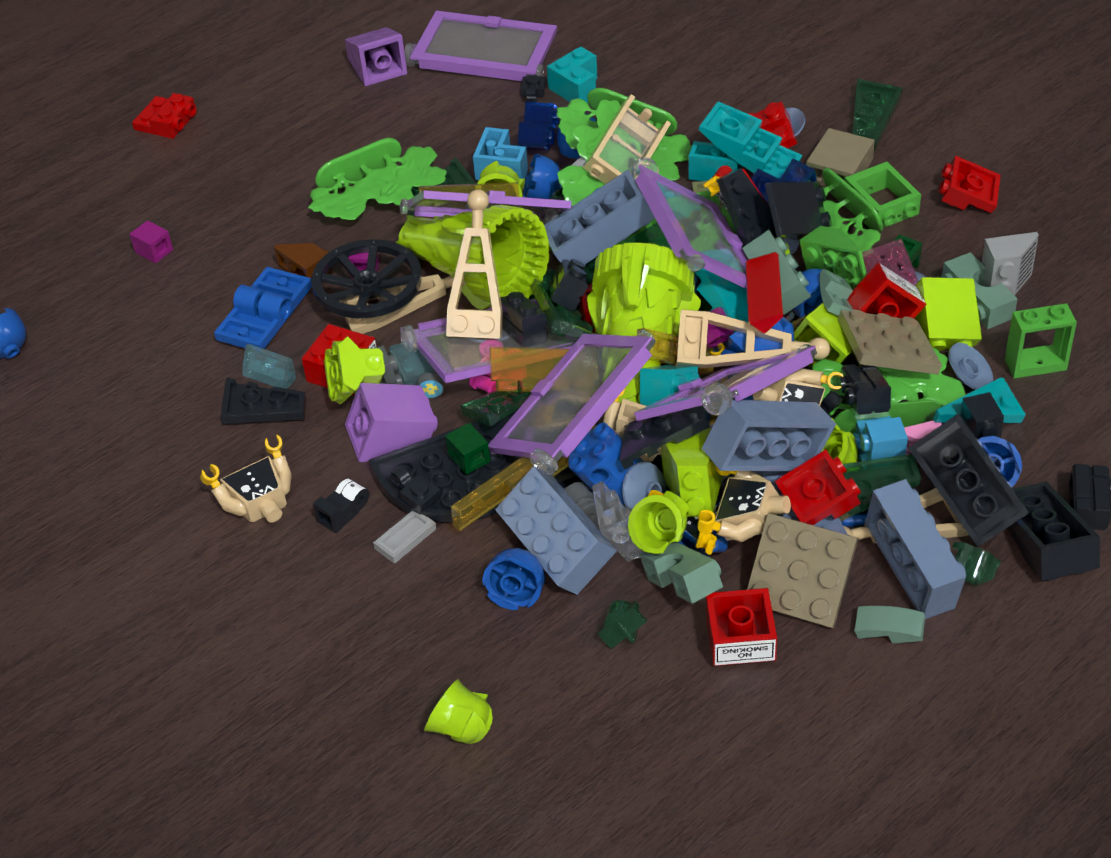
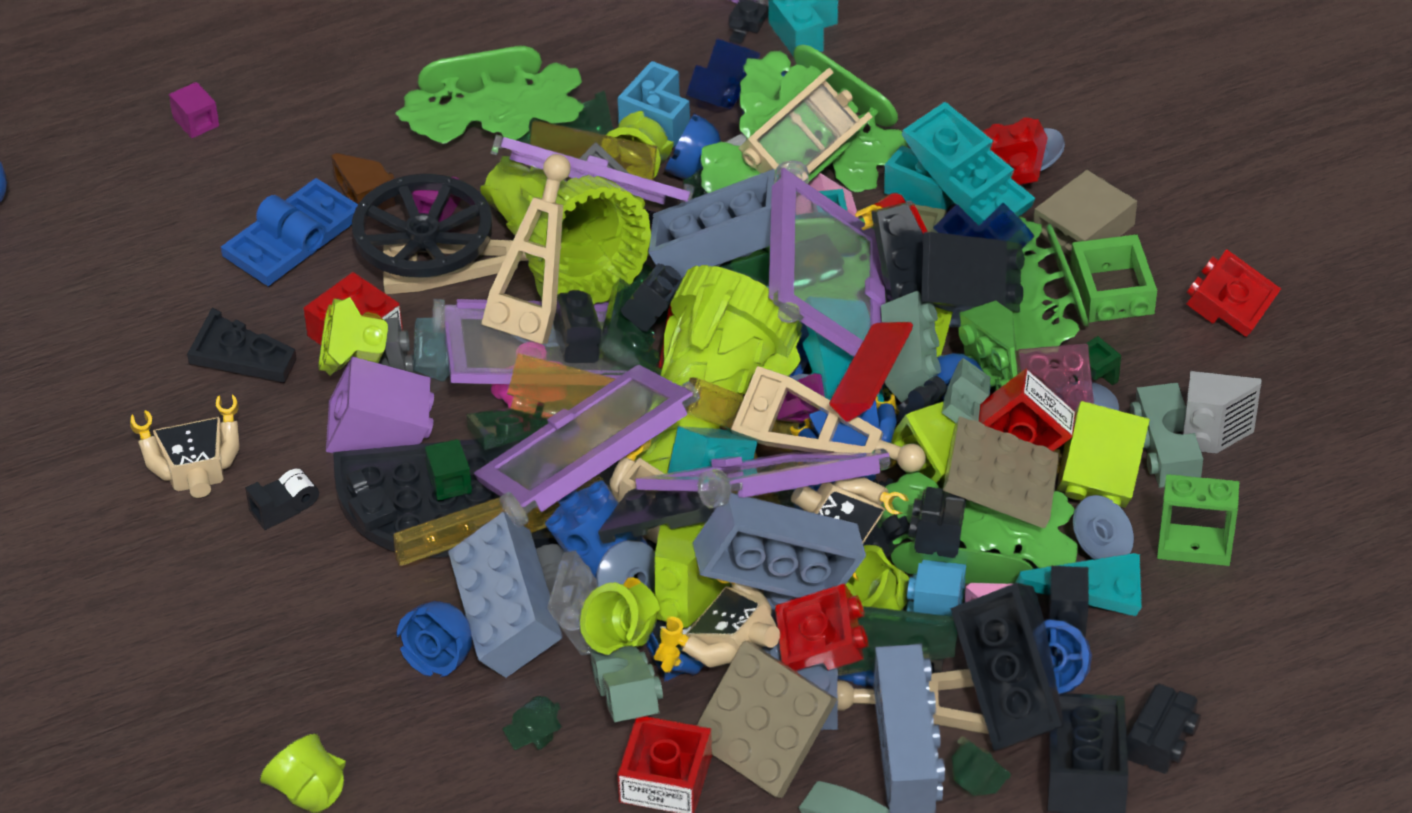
camera: 15 degrees right, 0 degrees up
clear light blue slope [242,344,296,389] -> none
light grey tile [373,511,436,564] -> none
tile [417,373,444,399] -> none
clear green wing [853,79,903,151] -> none
none -> black plate [896,376,947,423]

